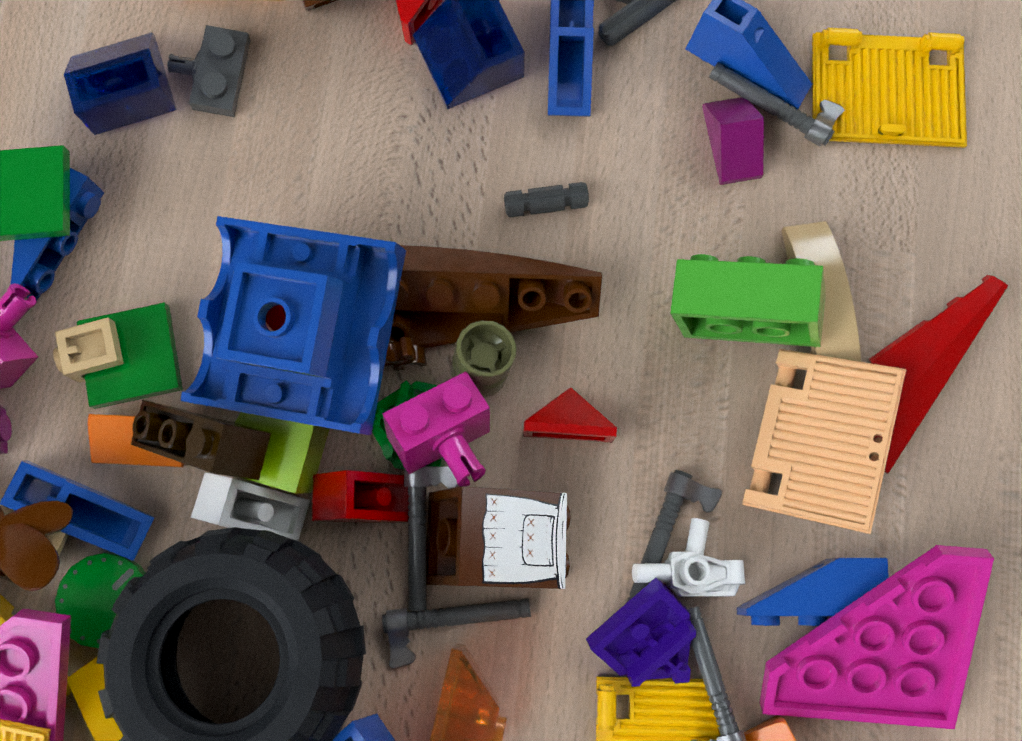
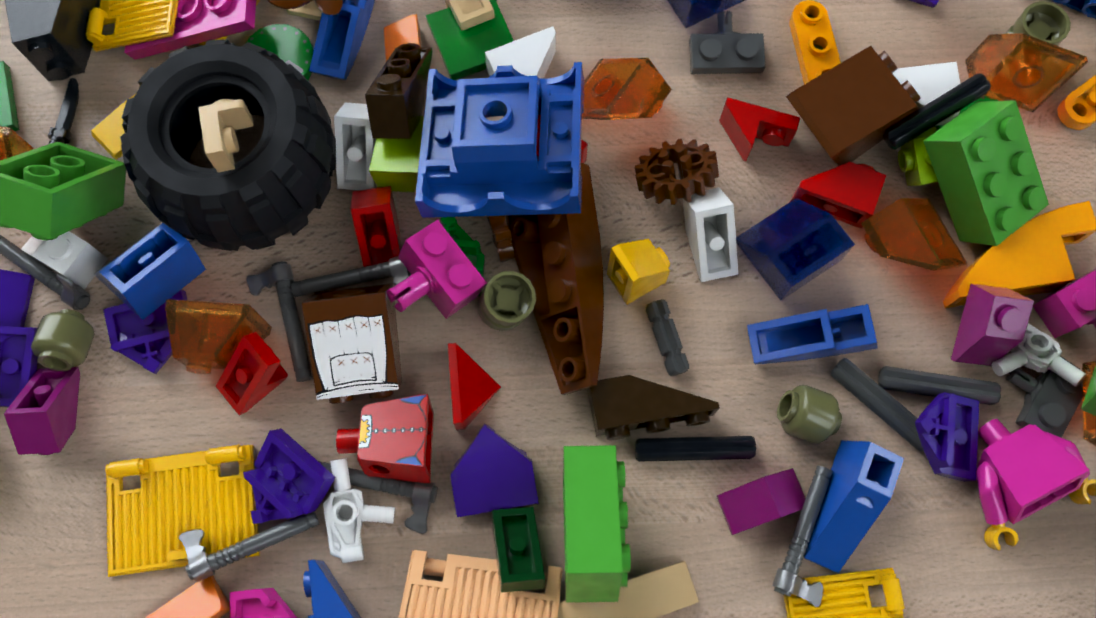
camera: 80 degrees right, 5 degrees down
none -> tan bracket [198,99,253,173]
none -> red slope [215,332,288,415]
none -> torso [336,394,434,483]
none -> dark purple slope [450,423,539,517]
none -> white slope [485,26,556,79]
none -> dark green plate [492,507,545,593]
none -> clear orange slope [582,58,672,120]
none -> dark brown slope [587,375,720,441]
none -> yellow slope [607,239,670,305]
none -> reddish brown gear [634,139,719,205]
none -> black axle [635,436,756,462]
none -> white slope [682,187,738,282]
none -> red slope [719,97,801,161]
none -> olive head [777,385,842,444]

